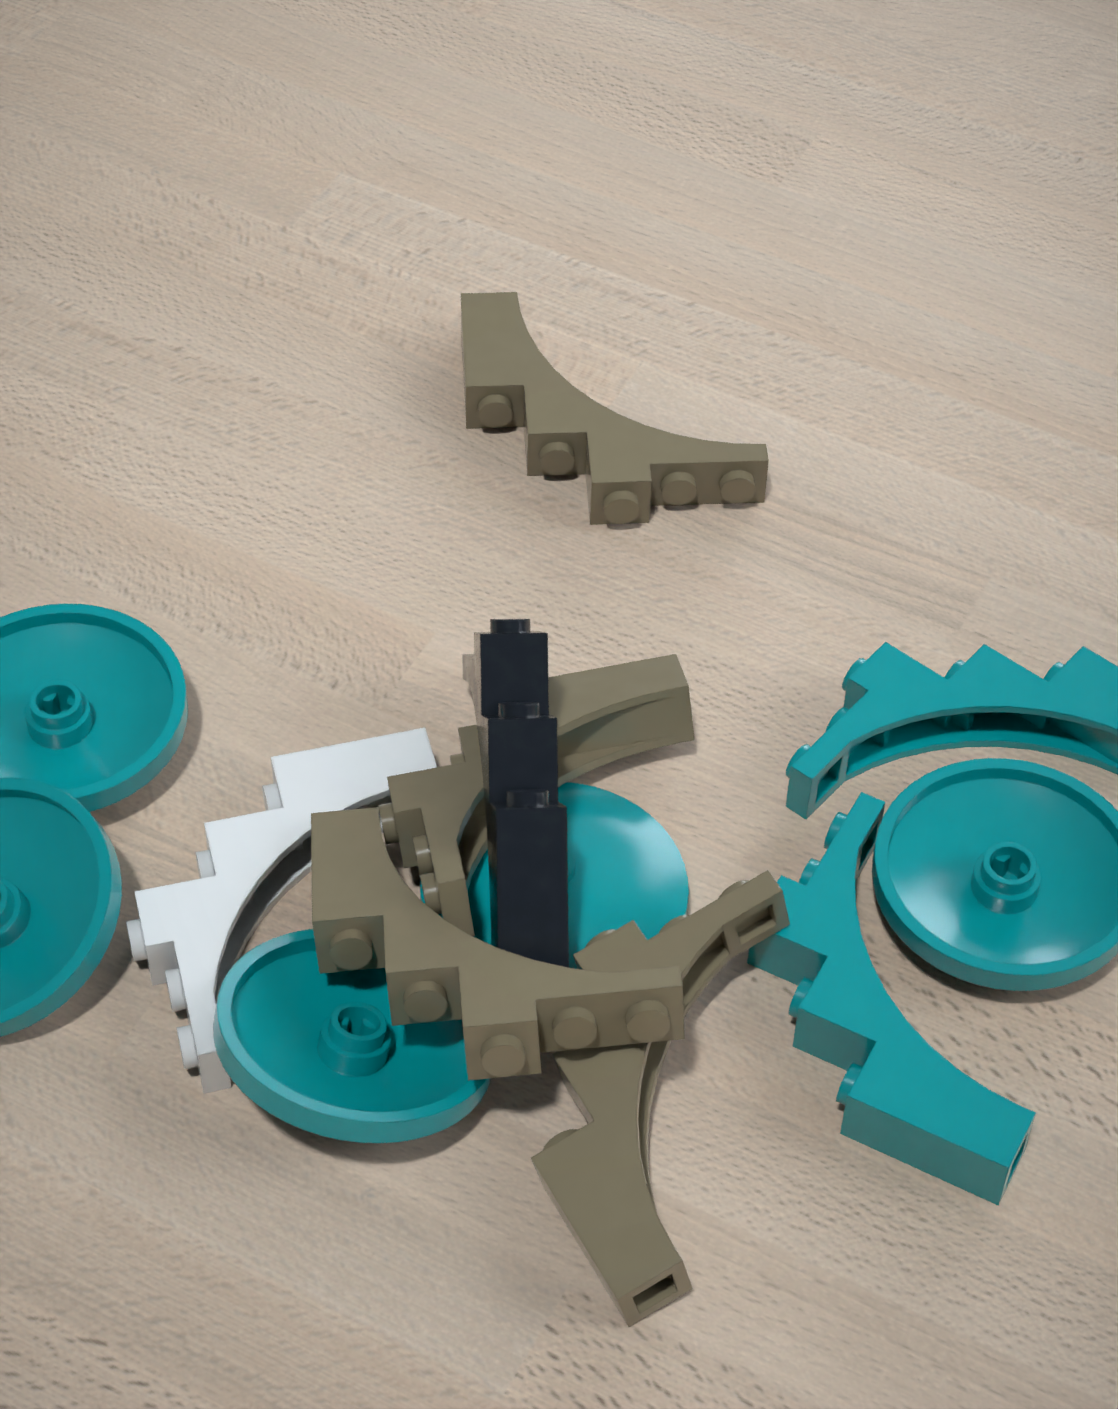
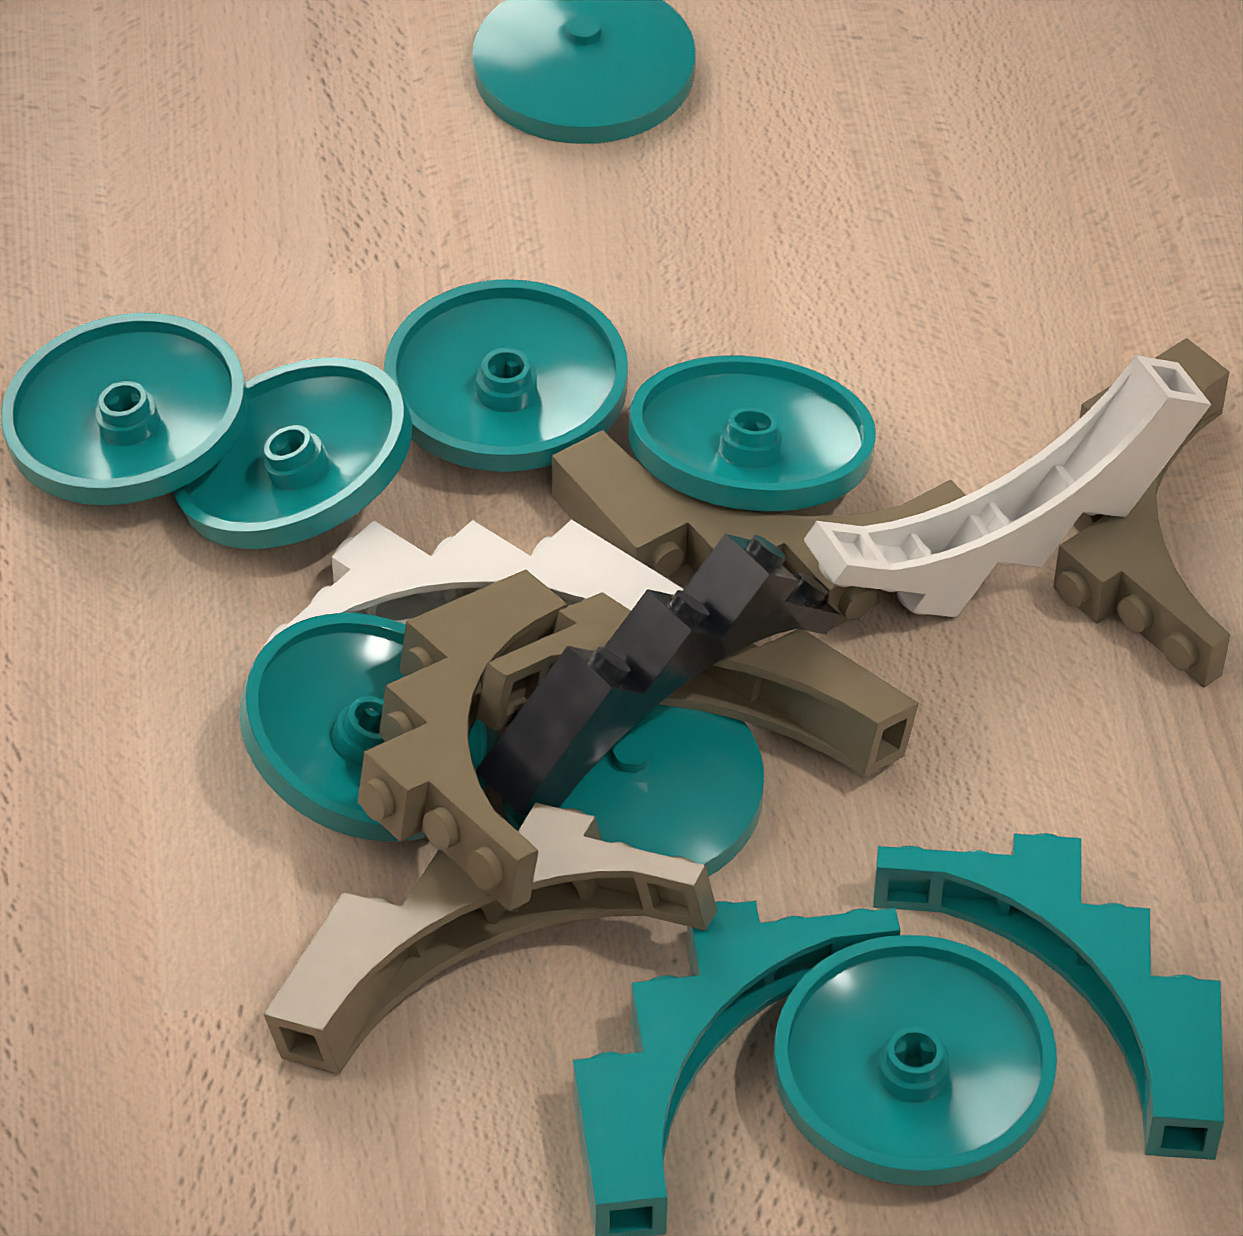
camera: 55 degrees right, 0 degrees up
none -> dark tan arch [552,430,966,629]
none -> teal dish [628,355,876,511]
none -> white arch [804,355,1211,617]

